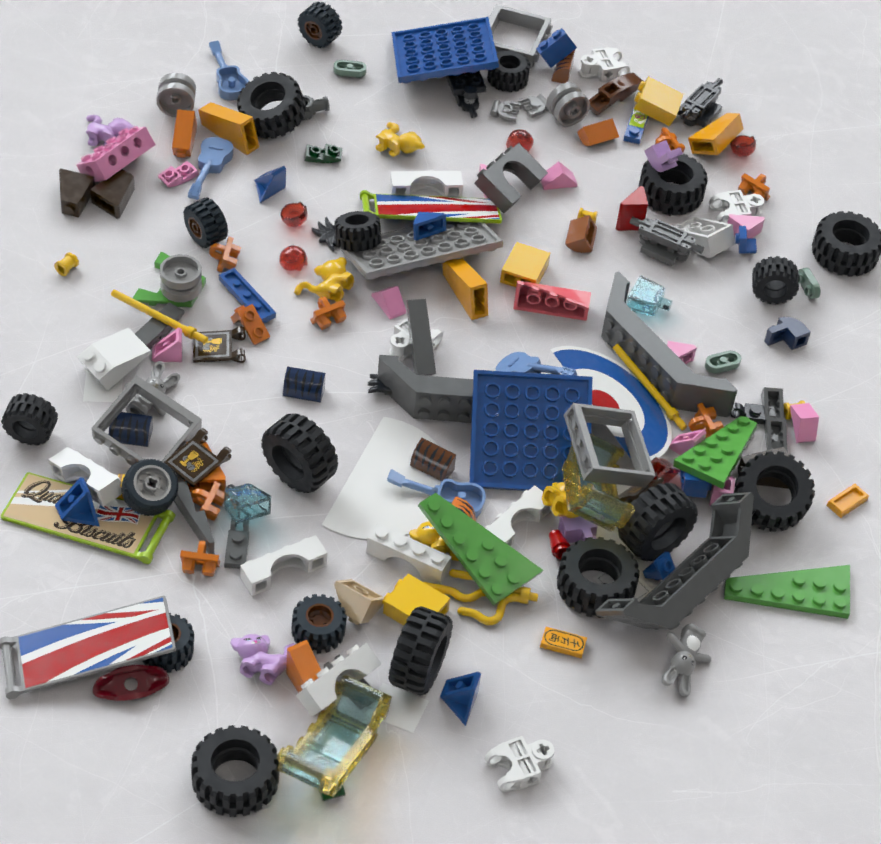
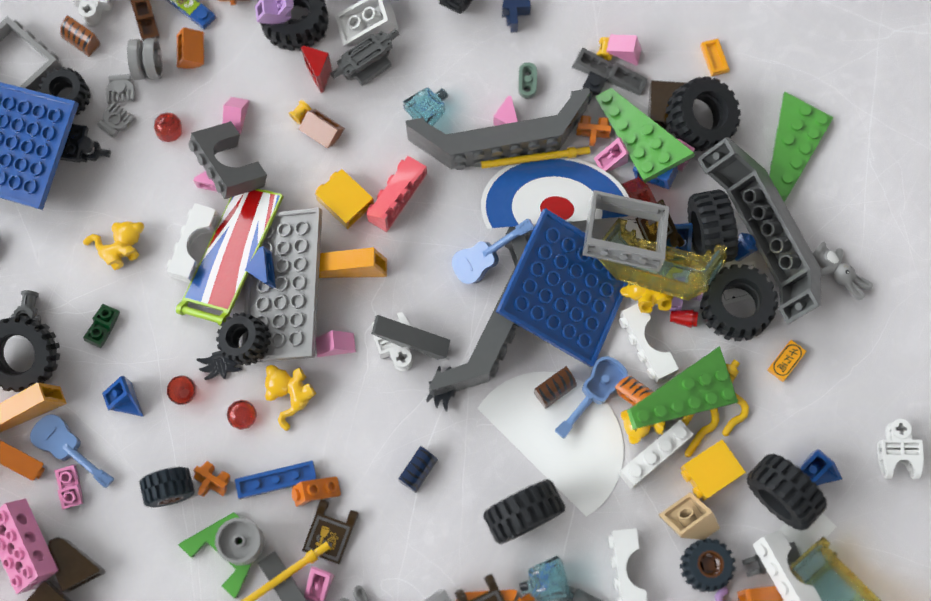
camera: 60 degrees left, 25 degrees up
orange hips [310,297,347,330] -> none
blue brick [536,28,577,68] -> none

